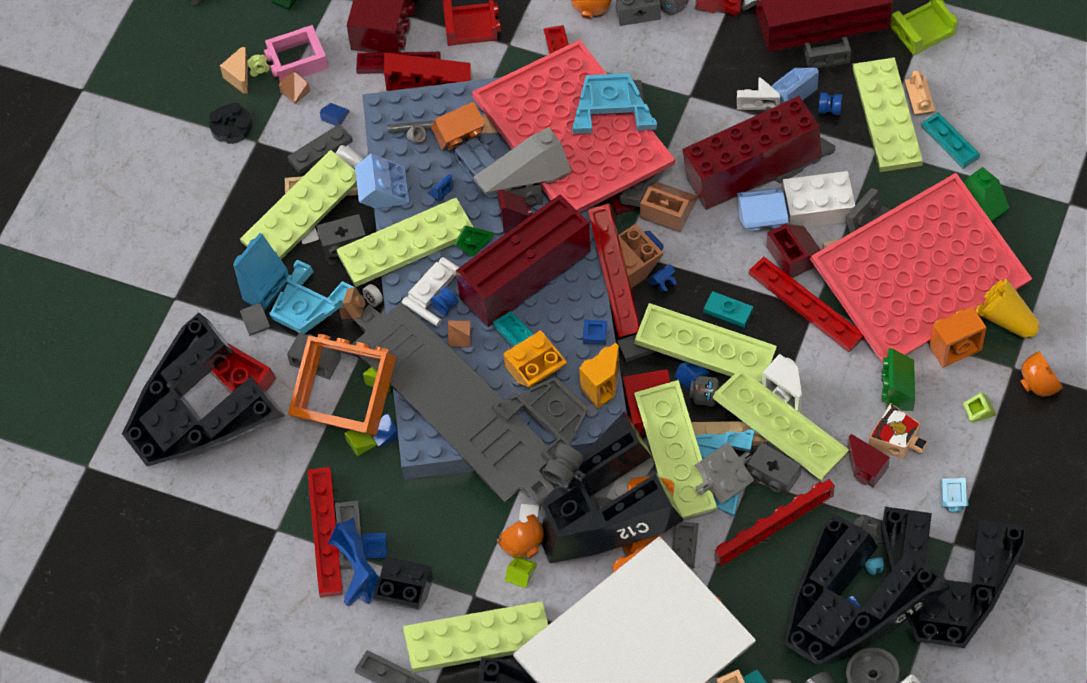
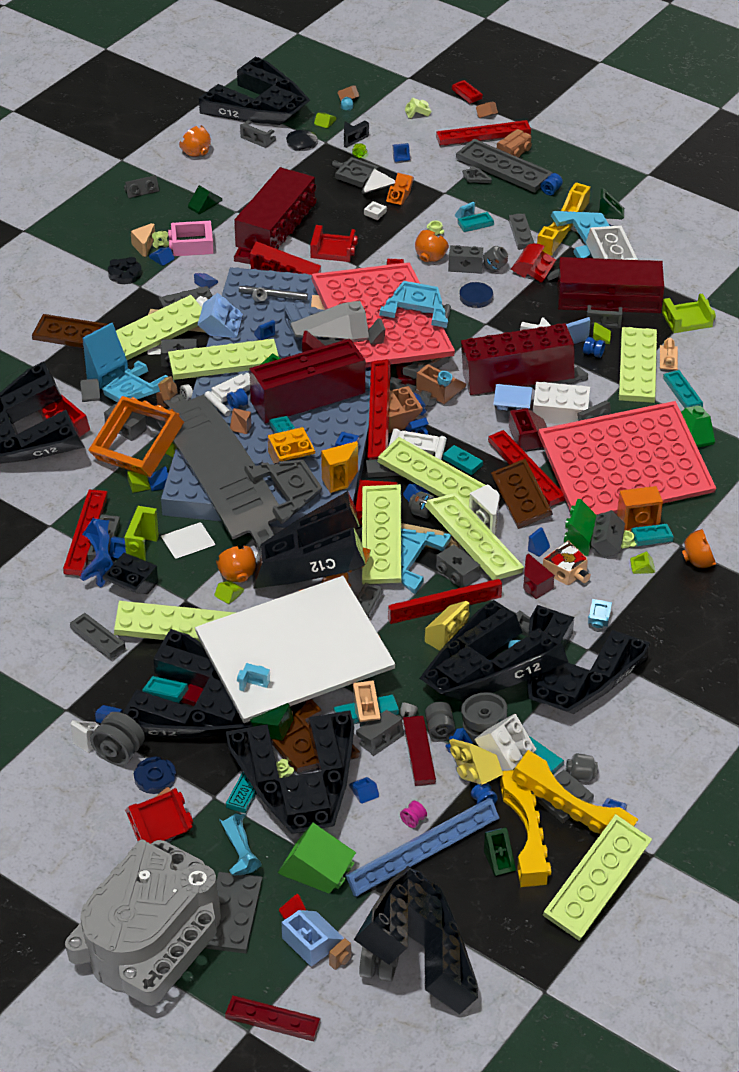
camera: 10 degrees right, 15 degrees down
nougat slope [279,71,310,104] -> none
orange brick [431,101,485,151] -> none
dark grey wheel [542,443,584,487] -> none
light grey plate [695,442,754,503] -> none
yellow cone [976,279,1040,339] -> none
none -> reddish brown tile [32,314,108,348]
none -> lime panel [124,506,159,561]
none -> blue slope [149,247,174,265]
none -> white sticker [161,522,215,559]
none -> dark grey slope [368,318,386,344]
none -> white plate [388,429,447,460]
none -> dark grey plate [390,377,437,406]
none -> light yellow slope [425,601,470,650]
none -> medium azure hinge [437,371,453,387]
none -> dark blue tile [459,282,493,308]
none -> reddish brown tile [491,459,553,529]
none -> blue slope [528,527,550,557]
none -> dark grey brick [591,510,625,558]
none -> lime slope [593,322,611,344]
none -> yellowish green plate [621,530,636,549]
none -> teal plate [631,524,674,546]

